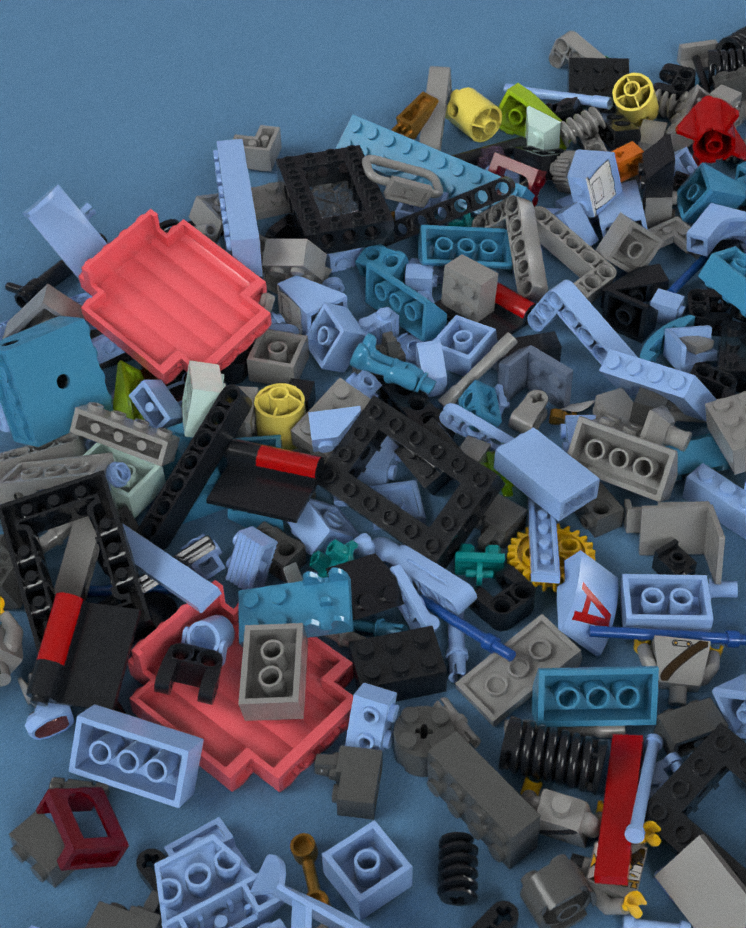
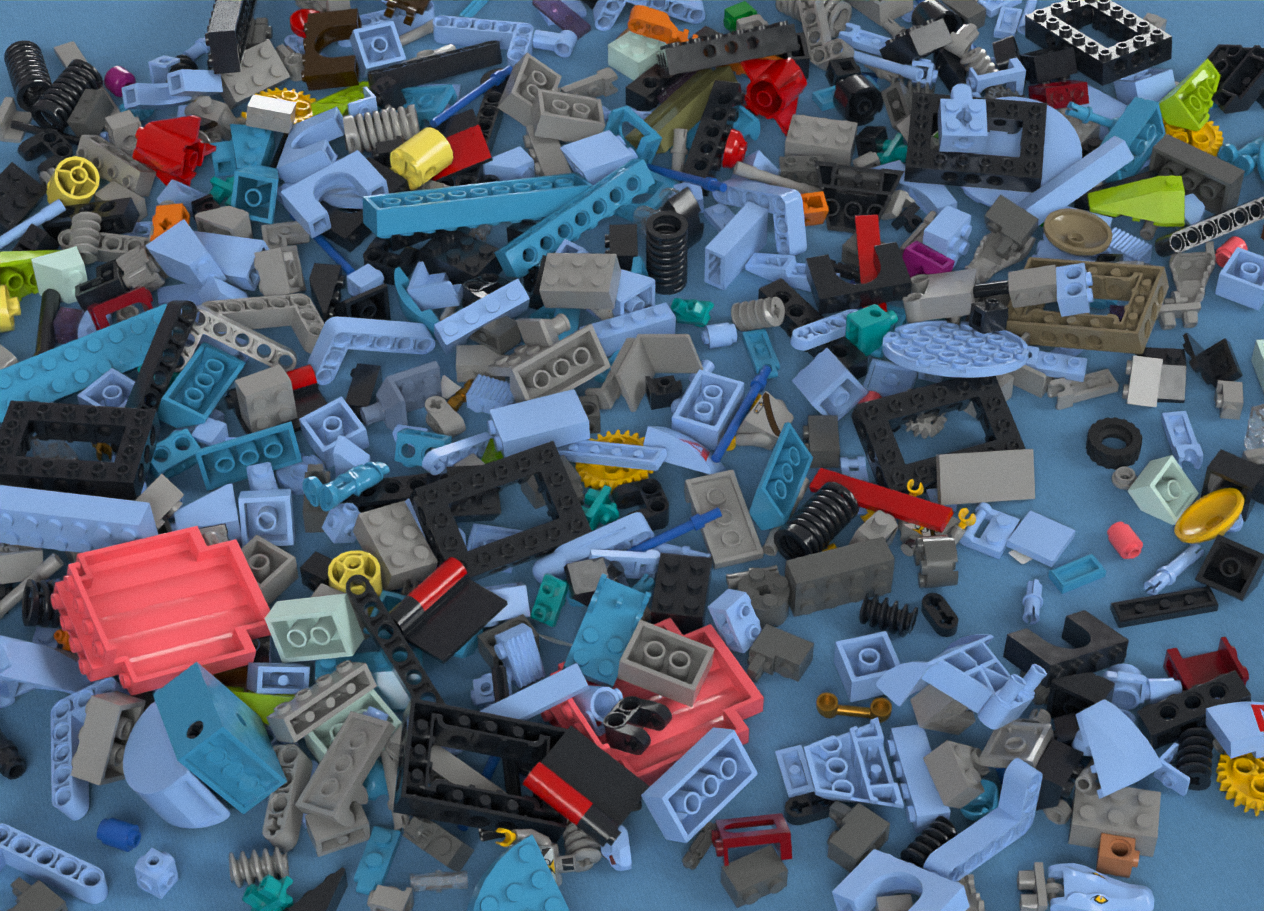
camera: 70 degrees left, 0 degrees up
light blue slope [308,406,361,453] -> none
light blue animal [347,533,375,559] -> none
light grey bar [362,155,443,208] -> none
light grey piece [438,332,518,407] -> none
light blue bar [625,733,663,844] -> none
black slope [637,134,675,198] -> none
light grey tile [680,336,714,355] -> none

